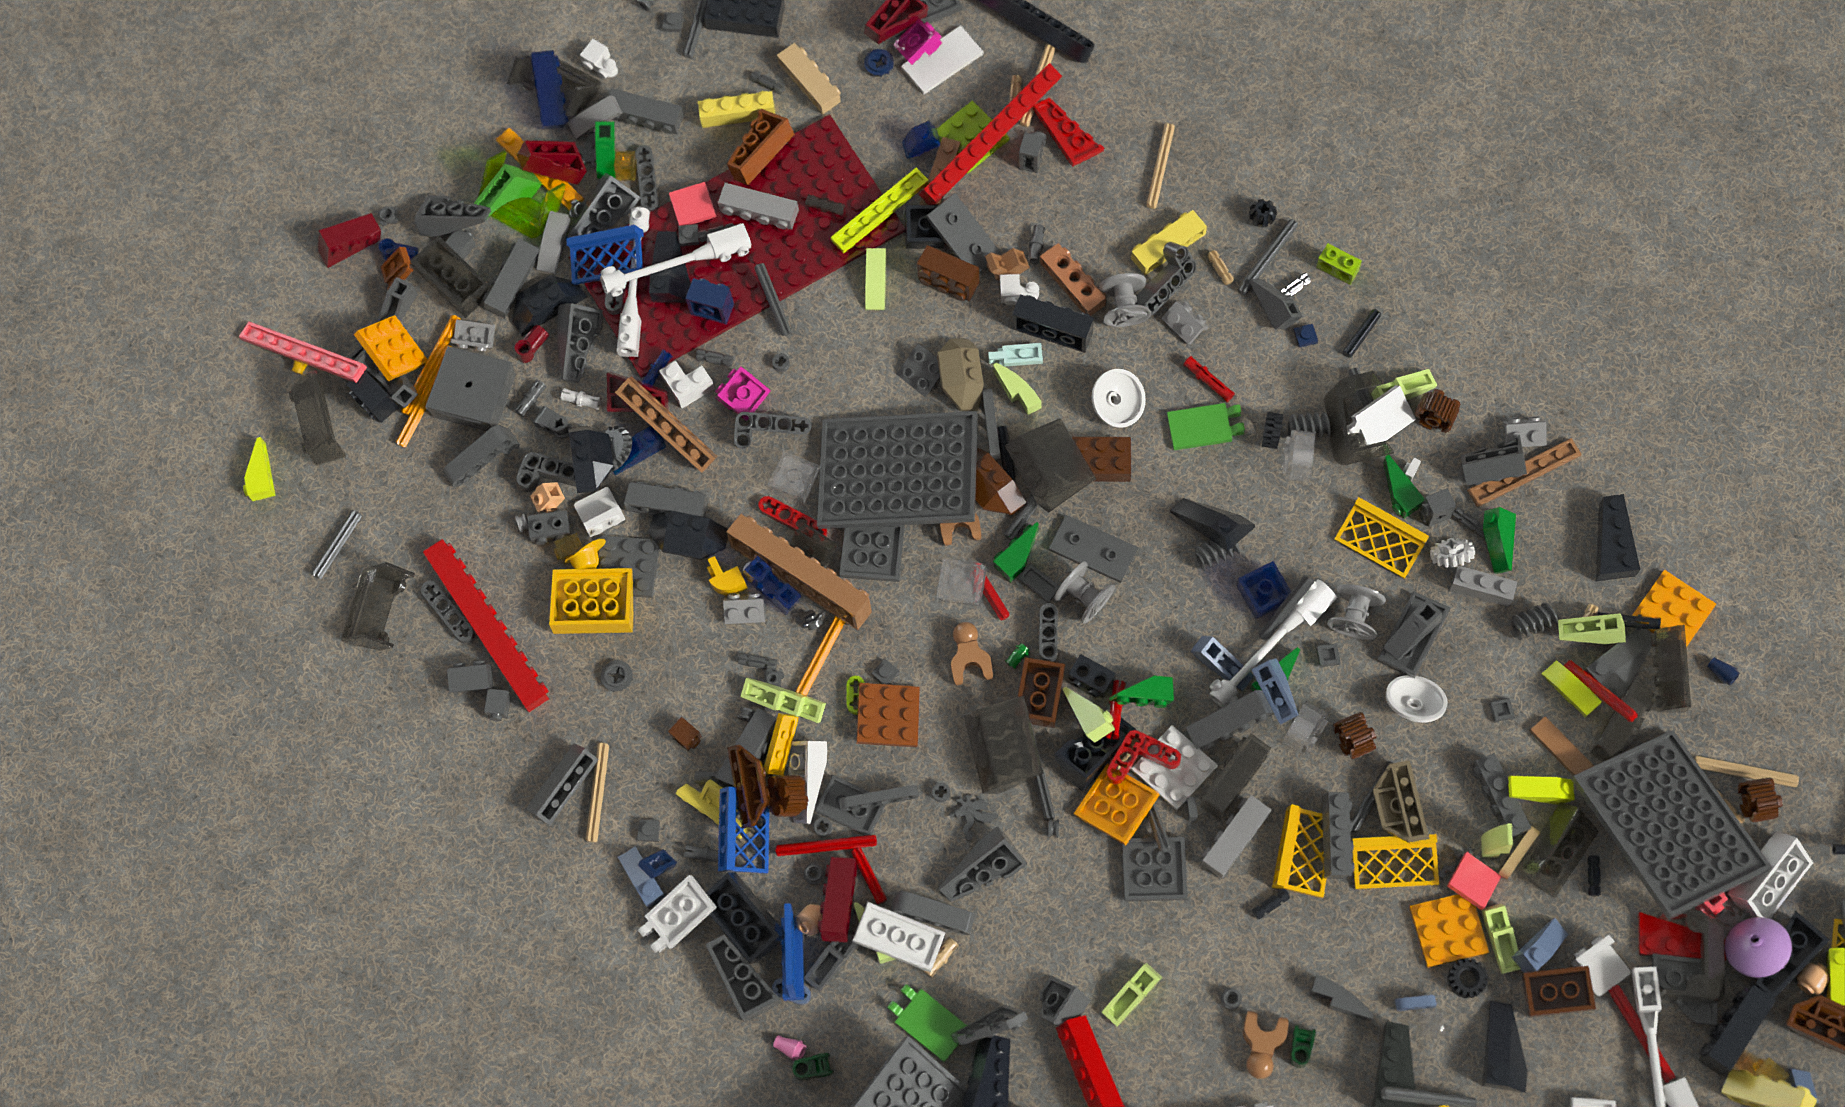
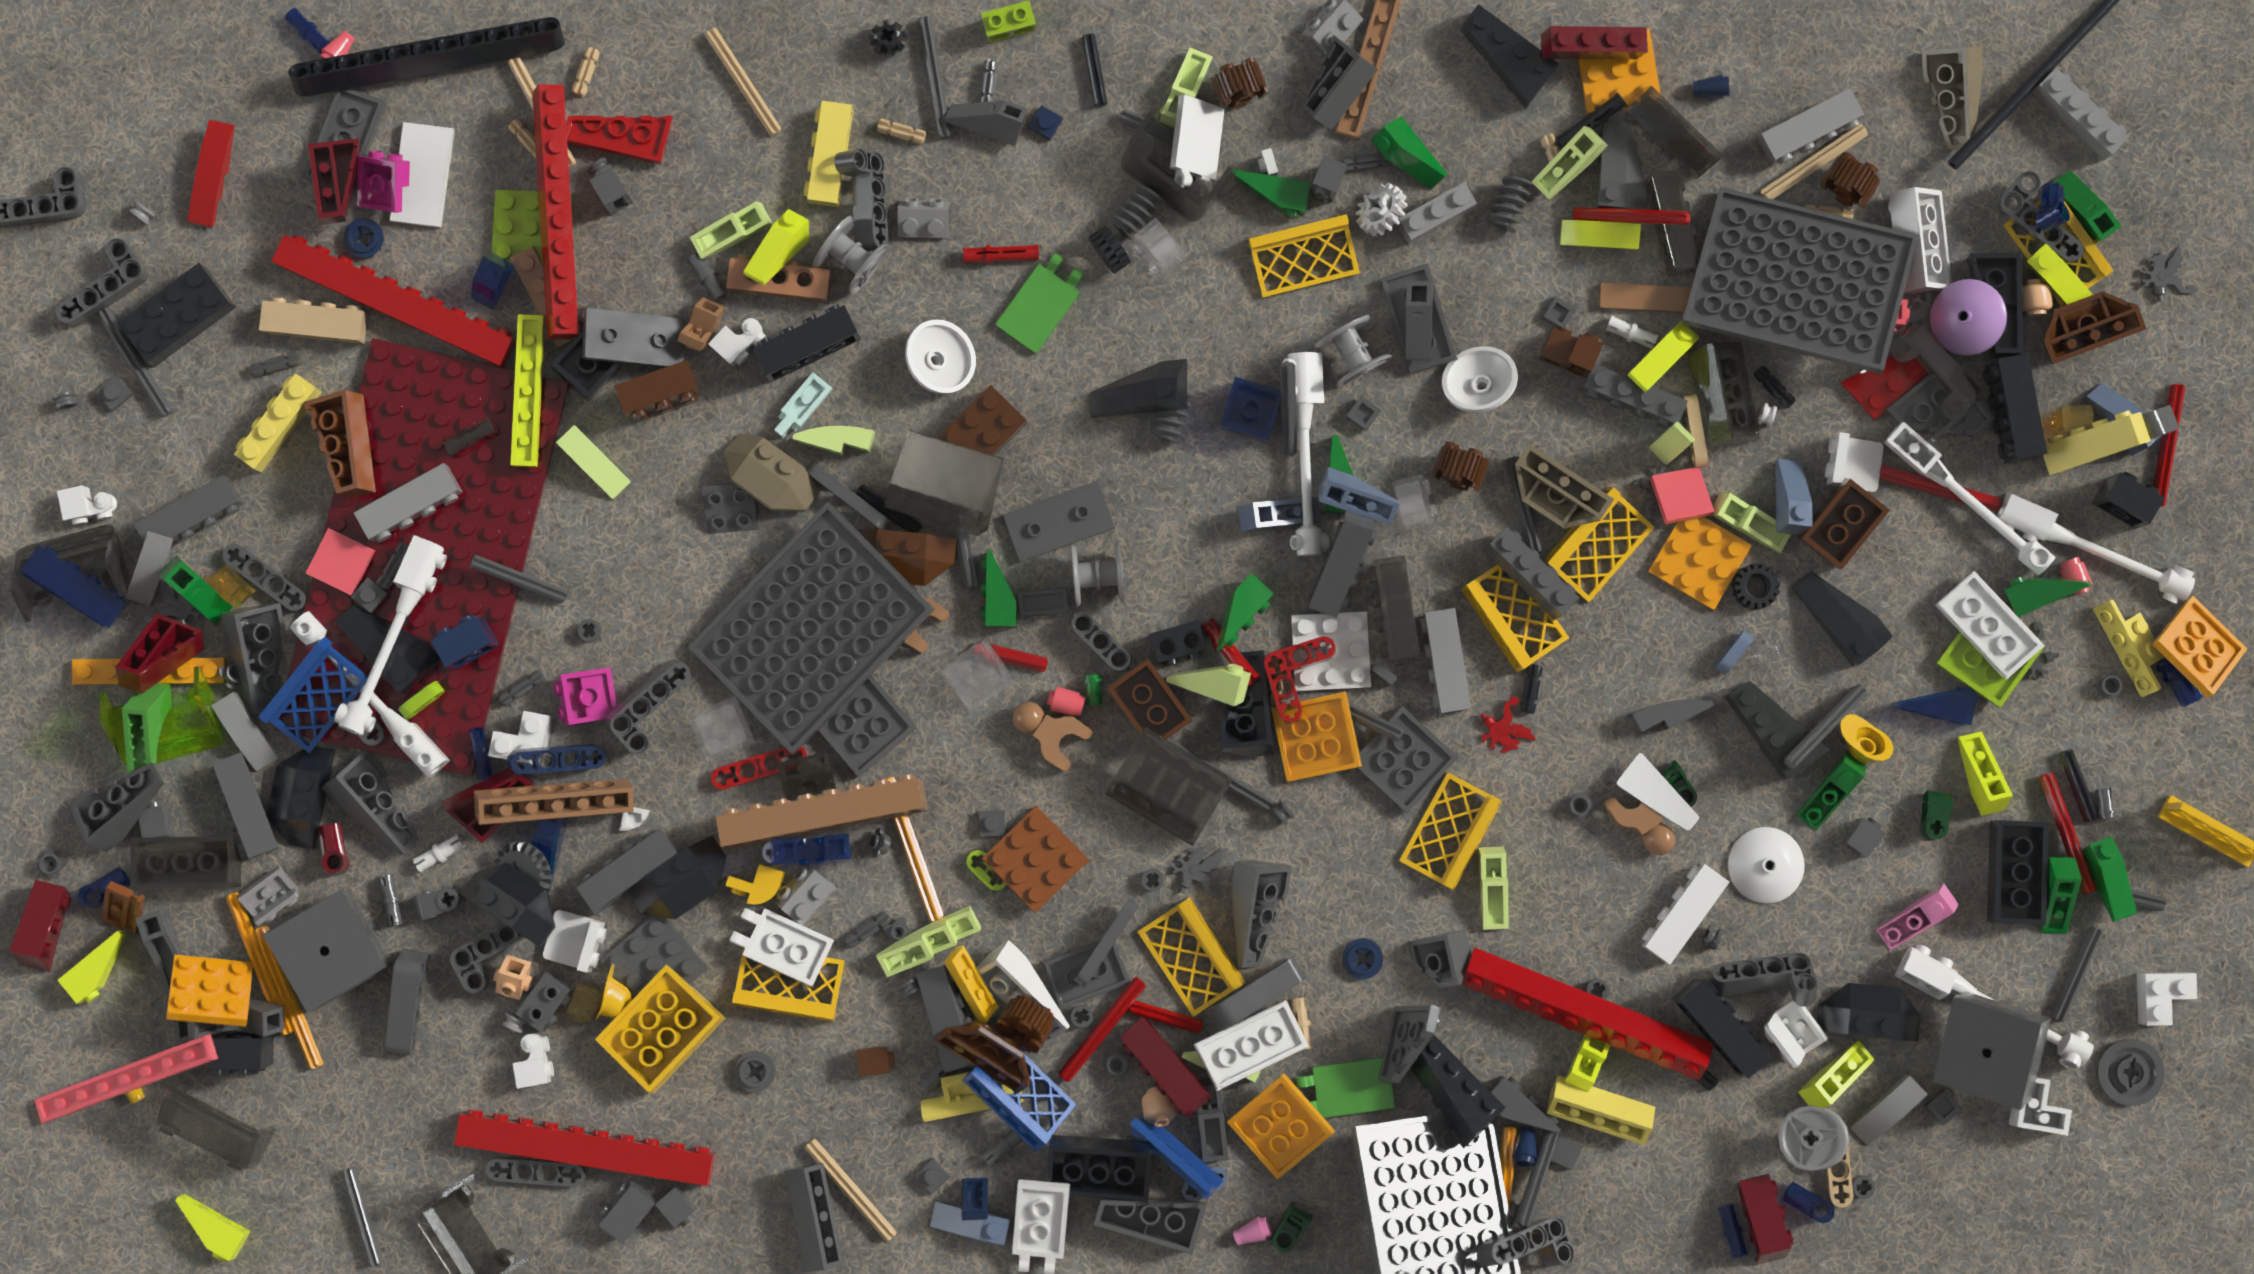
camera: 55 degrees left, 15 degrees up
none -> neon yellow slope [58,930,127,1004]
none -> red brick [271,234,516,368]
none -> lime beam [398,681,445,720]
none -> dark blue beam [507,744,606,774]
none -> white brick [513,1033,554,1089]
none -> tan axle [572,47,599,96]
none -> white tile [619,807,650,831]
none -> yellowish green slope [690,201,773,260]
none -> white tile [730,908,834,987]
none -> yellow fence [732,948,845,1022]
none -> neon yellow slope [743,209,809,285]
none -> coral brick [1047,686,1085,717]
none -> yellow fence [1137,897,1245,1017]
none -> light orange plate [1227,1073,1335,1180]
none -> dark blue gear [1342,938,1383,979]
none -> yellow fence [1399,772,1502,891]
none -> red piece [1480,696,1536,753]
none -> reddish brown brick [1539,327,1604,378]
none -> dark red brick [1541,26,1648,59]
none -> white pin [1606,315,1659,350]
none -> white sticker [1617,753,1699,830]
none -> light grey brick [1757,88,1865,165]
none -> white bush [1757,403,1777,428]

